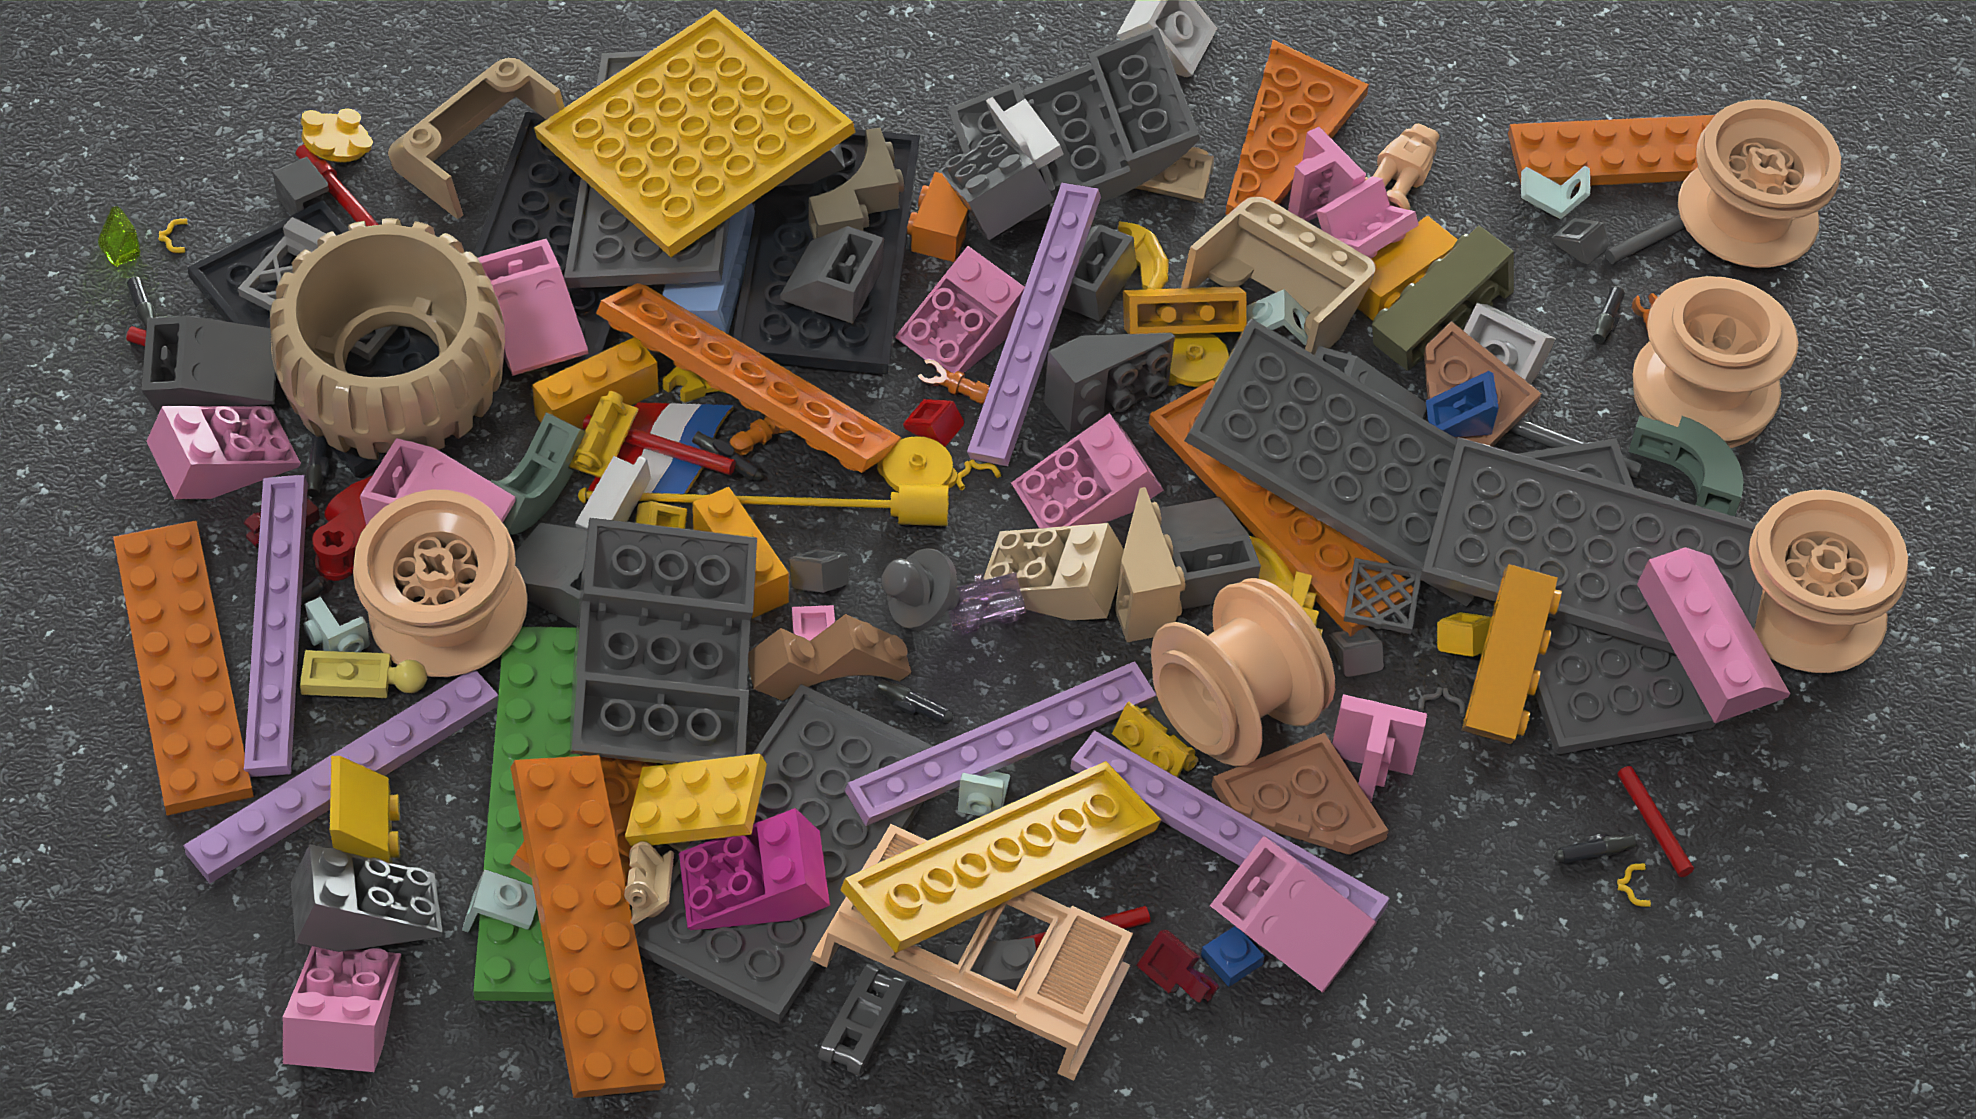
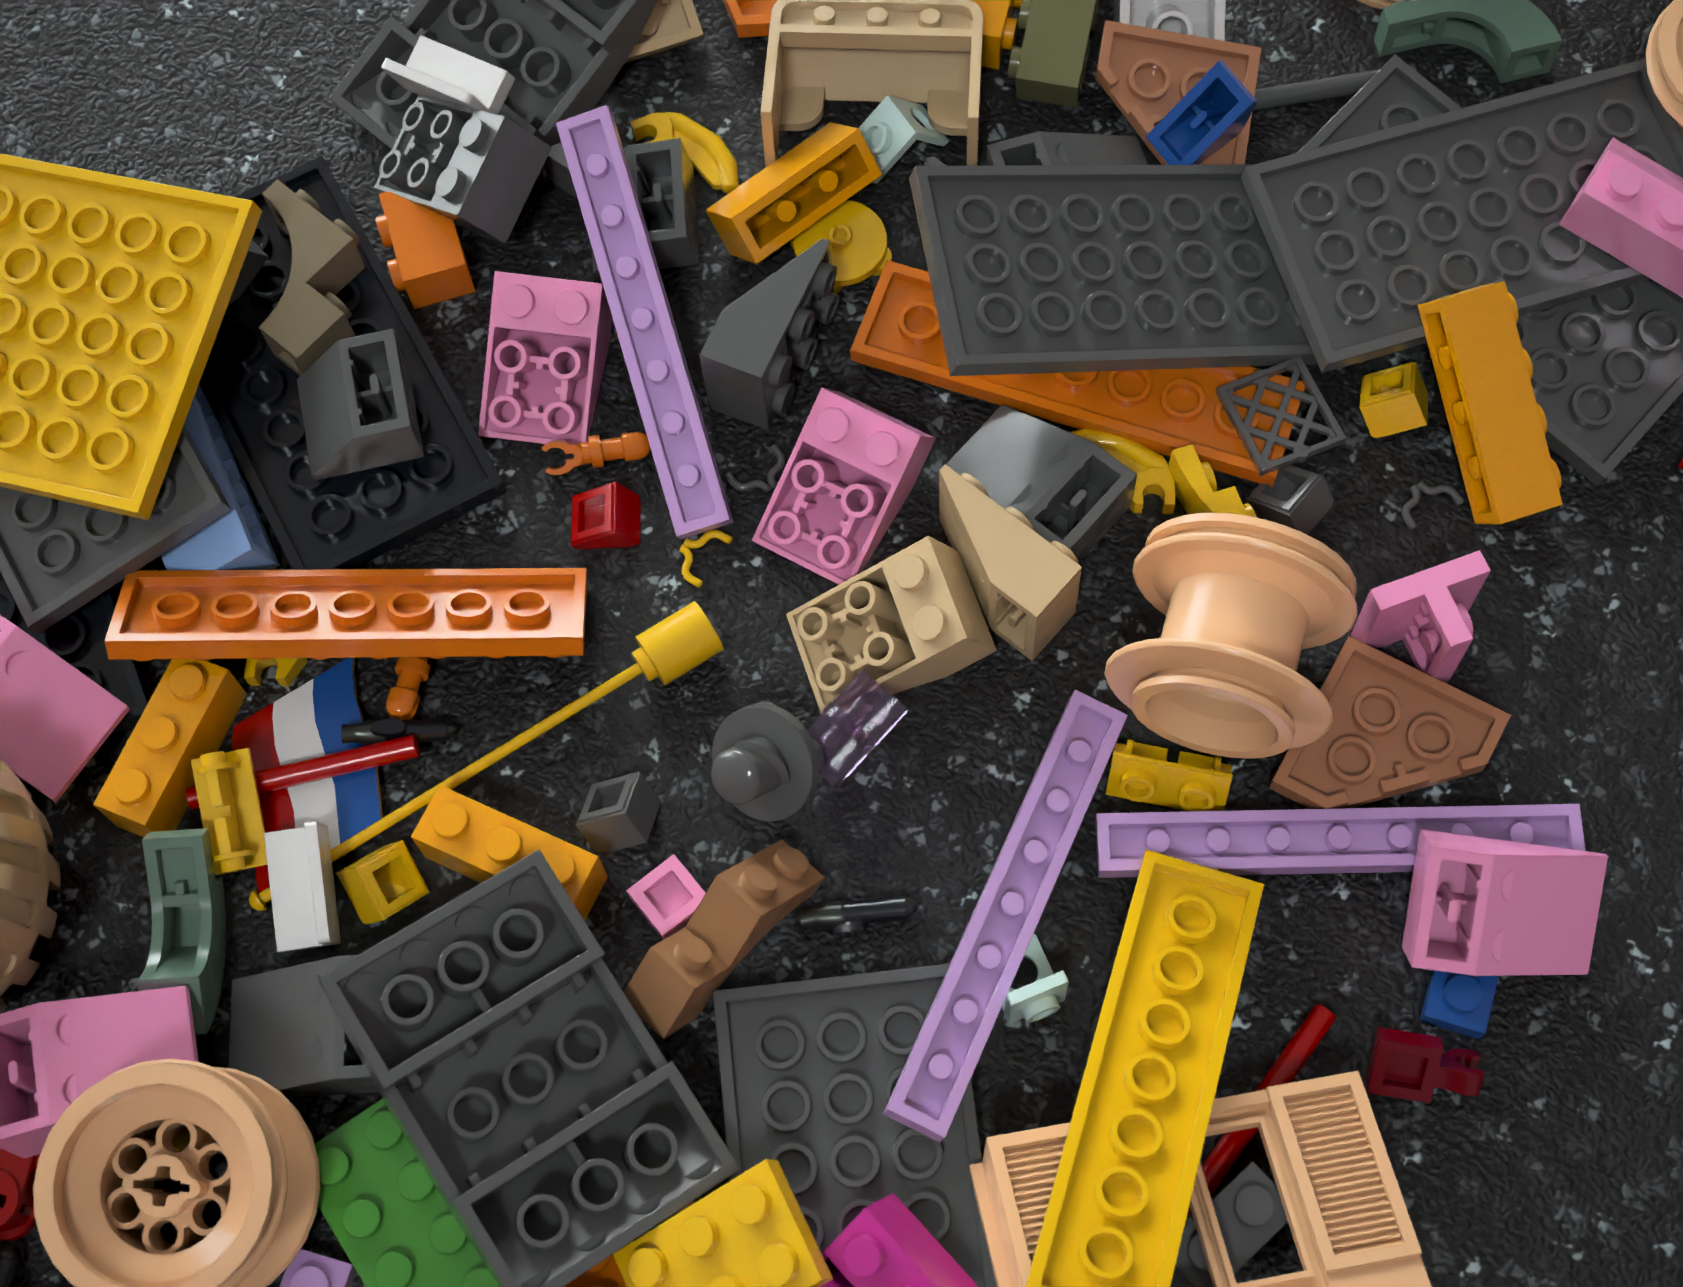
camera: 25 degrees left, 15 degrees up
yellow piece [877,436,957,492] -> none

